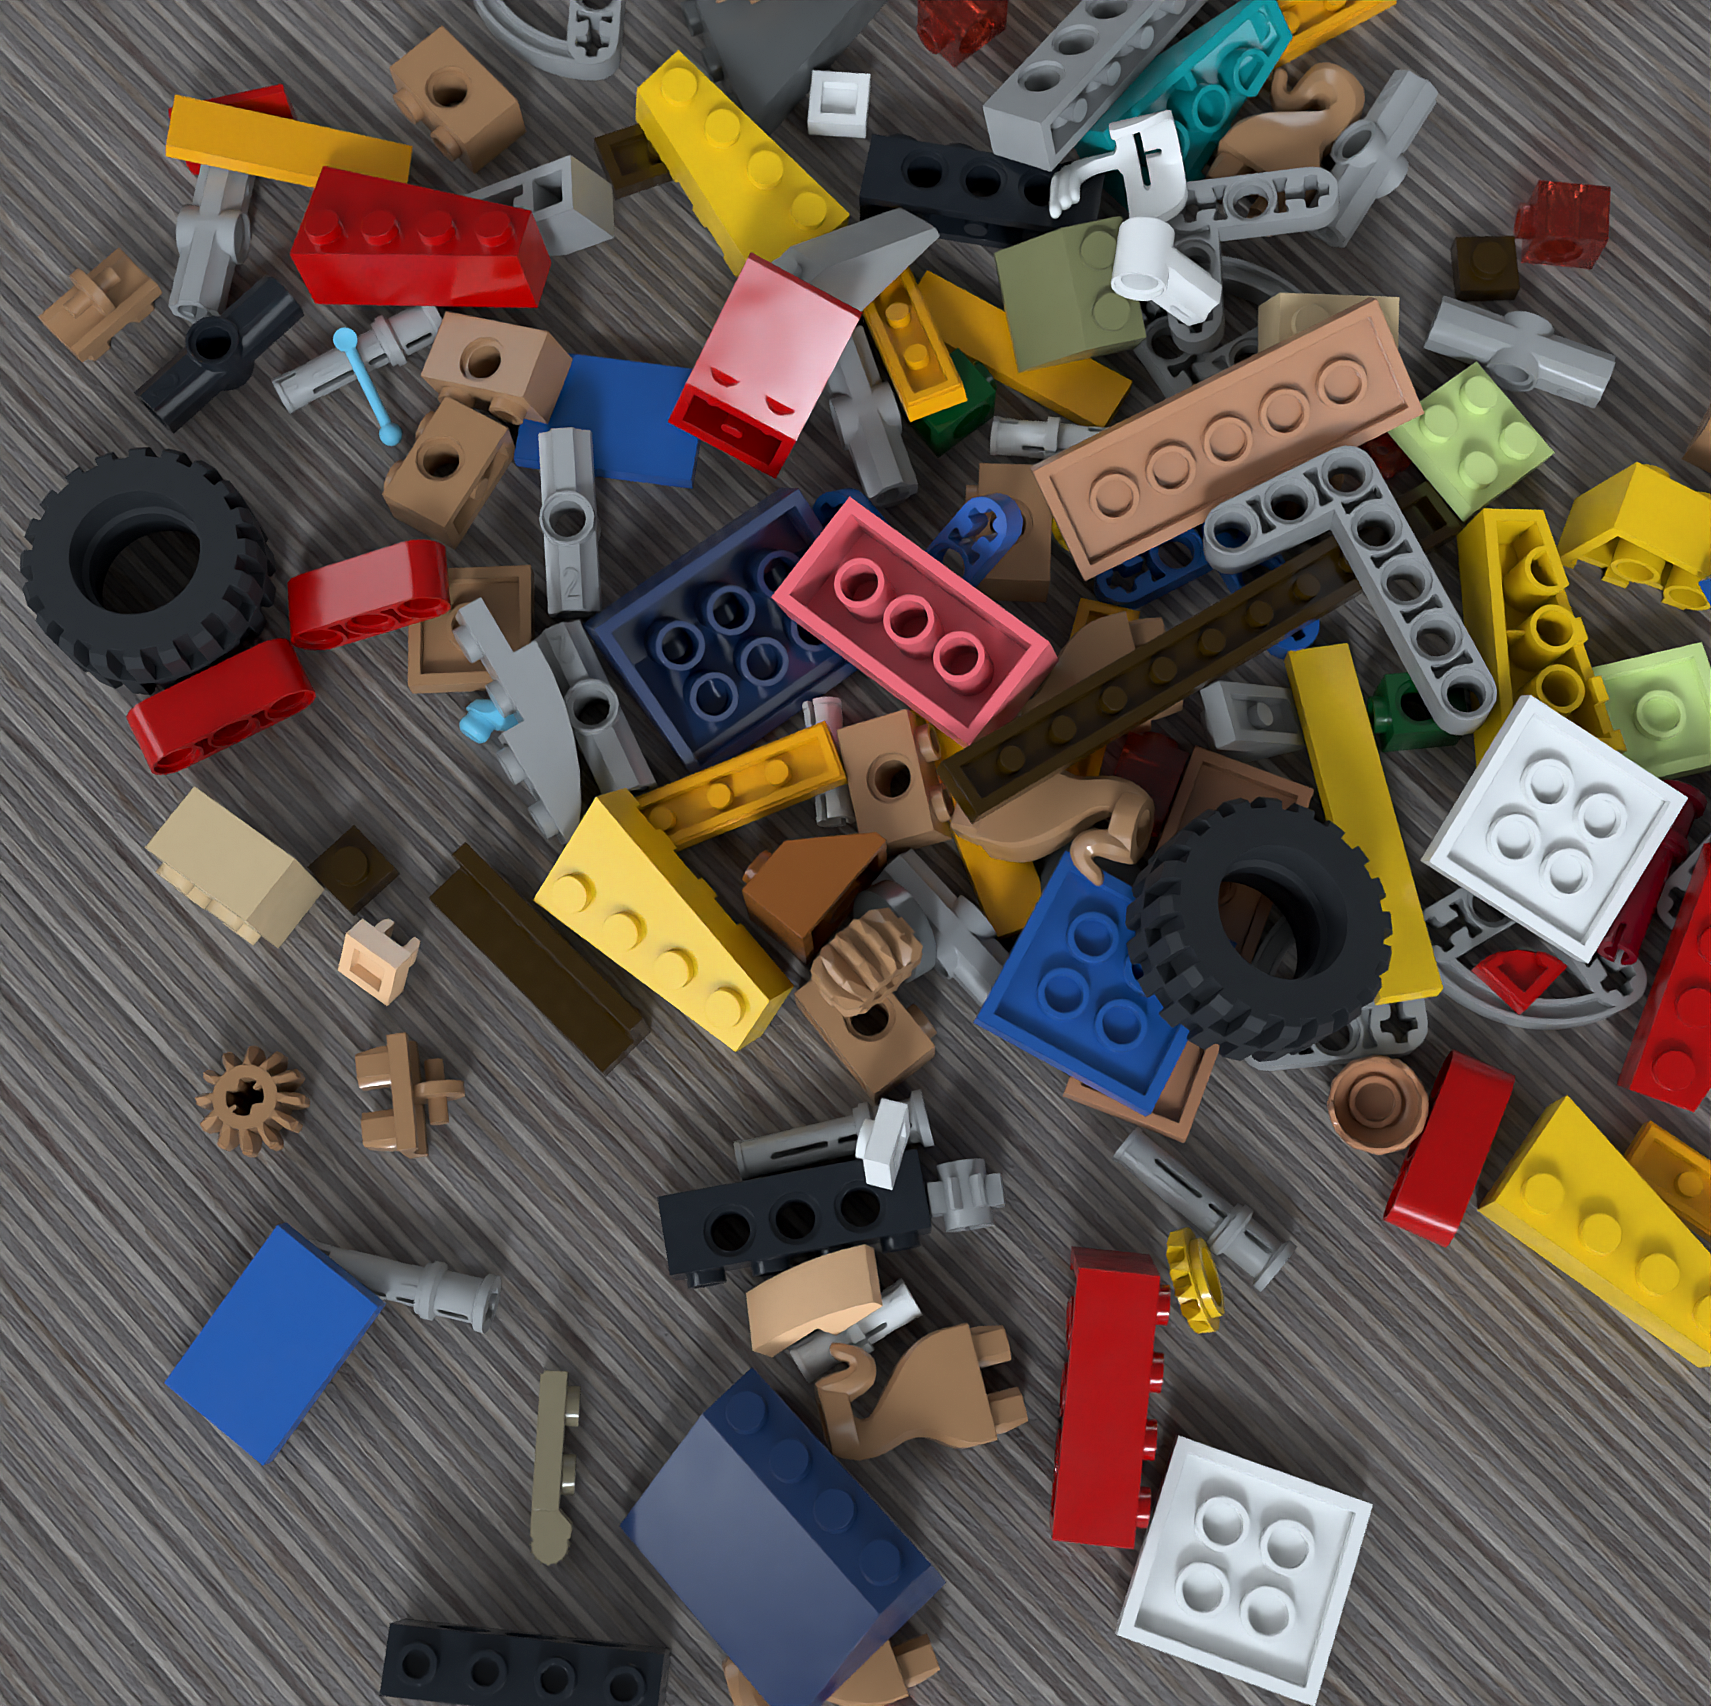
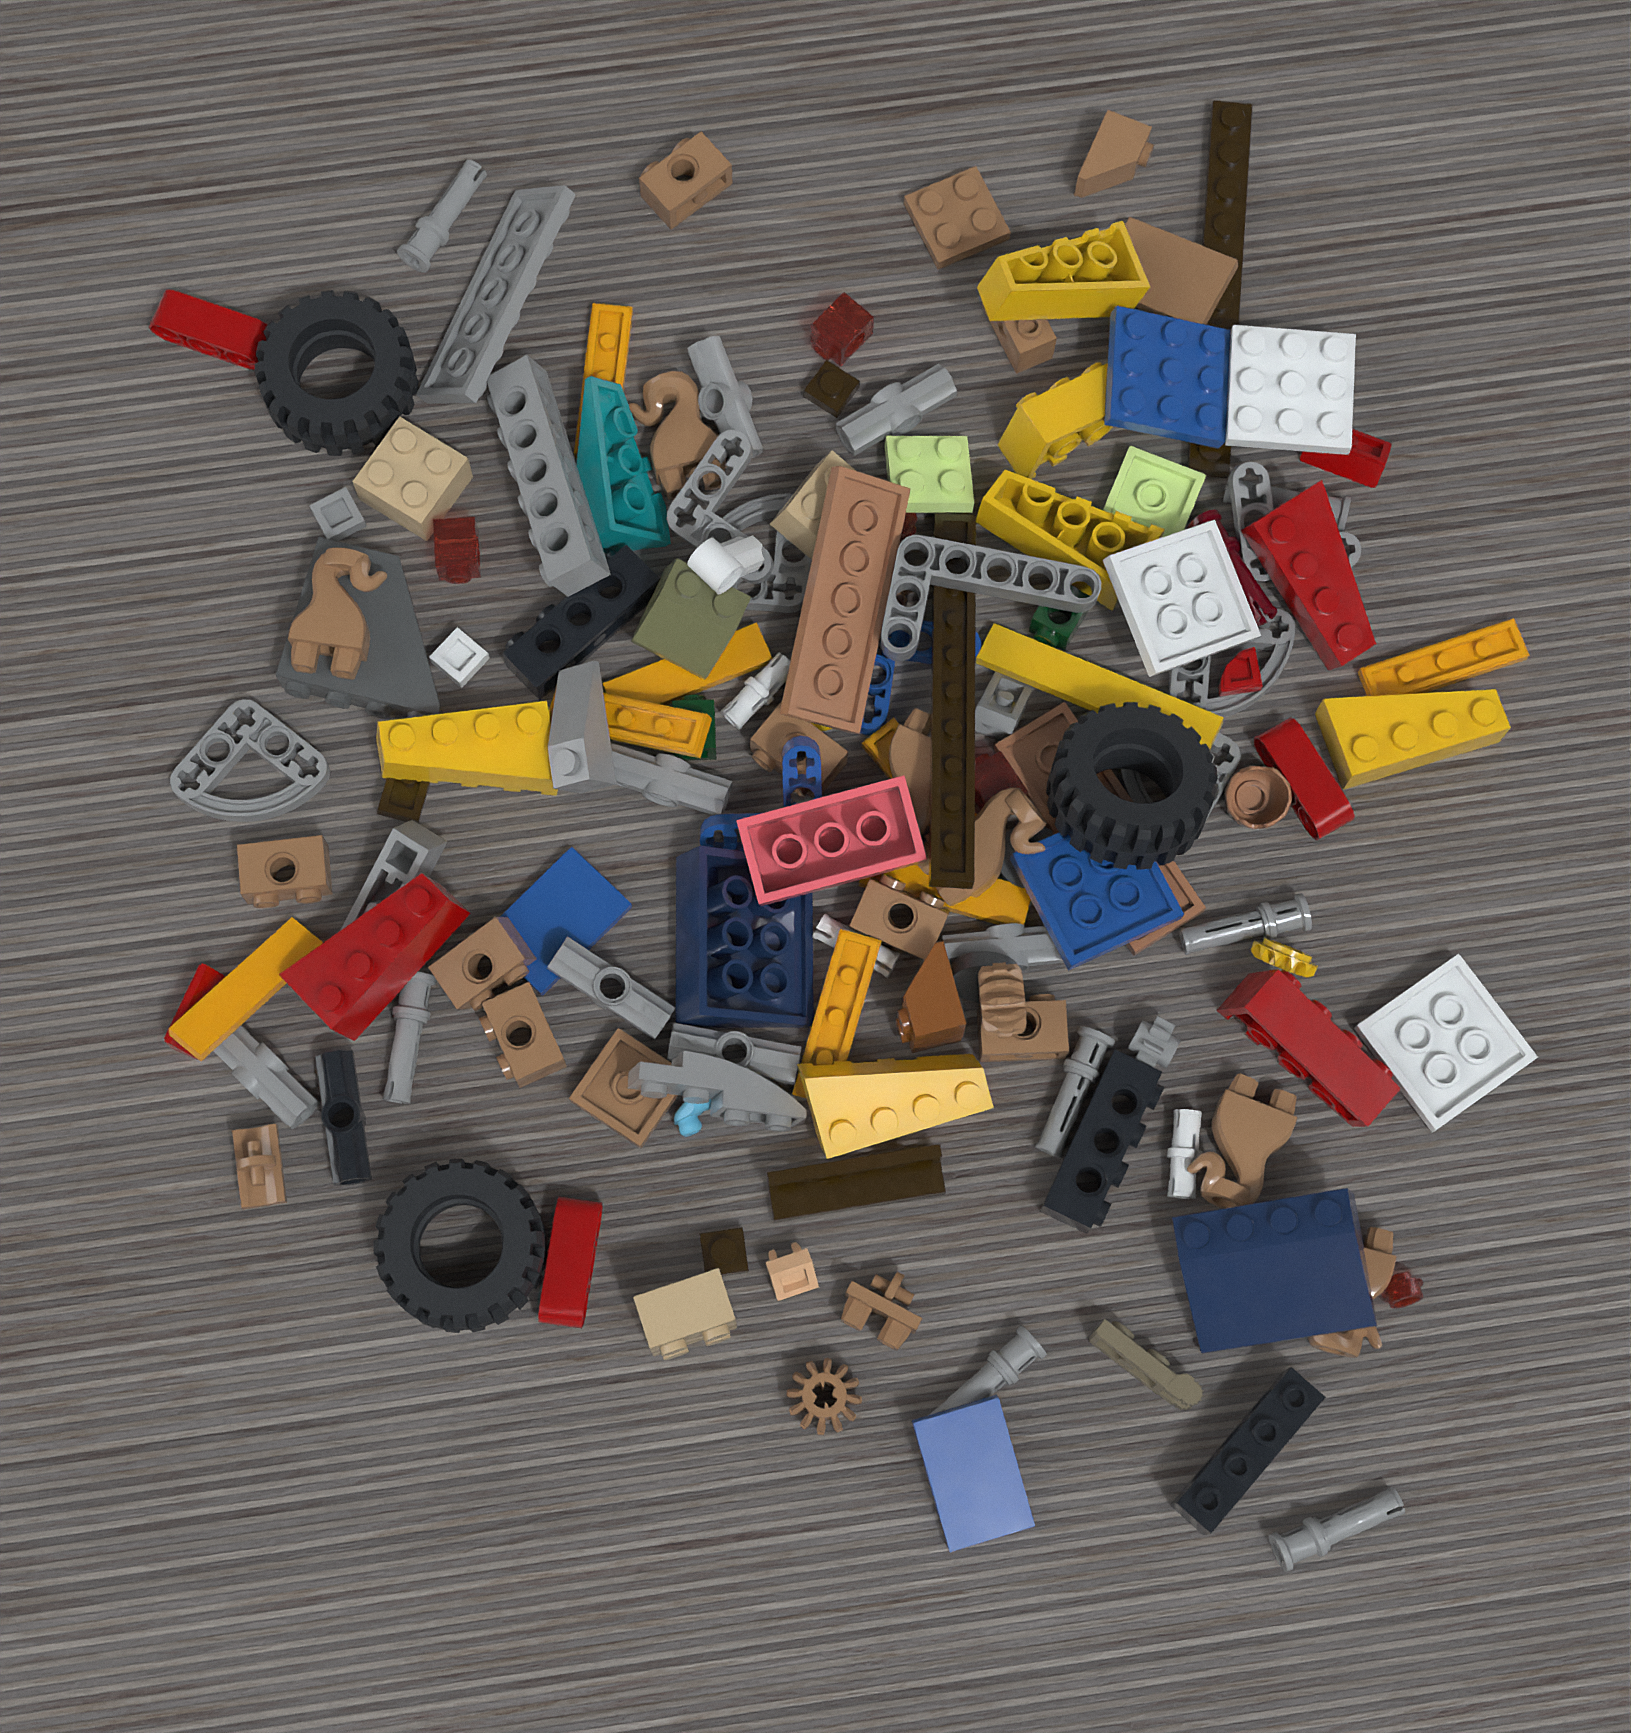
camera: 60 degrees left, 0 degrees up
red beam [287,539,451,651] -> none
medium azure hinge [333,327,403,446] -> none
slope [668,252,863,479] -> none
light nougat slope [746,1244,883,1358] -> none
white plate [856,1098,910,1190] -> none
white helmet [1049,110,1188,222] -> none

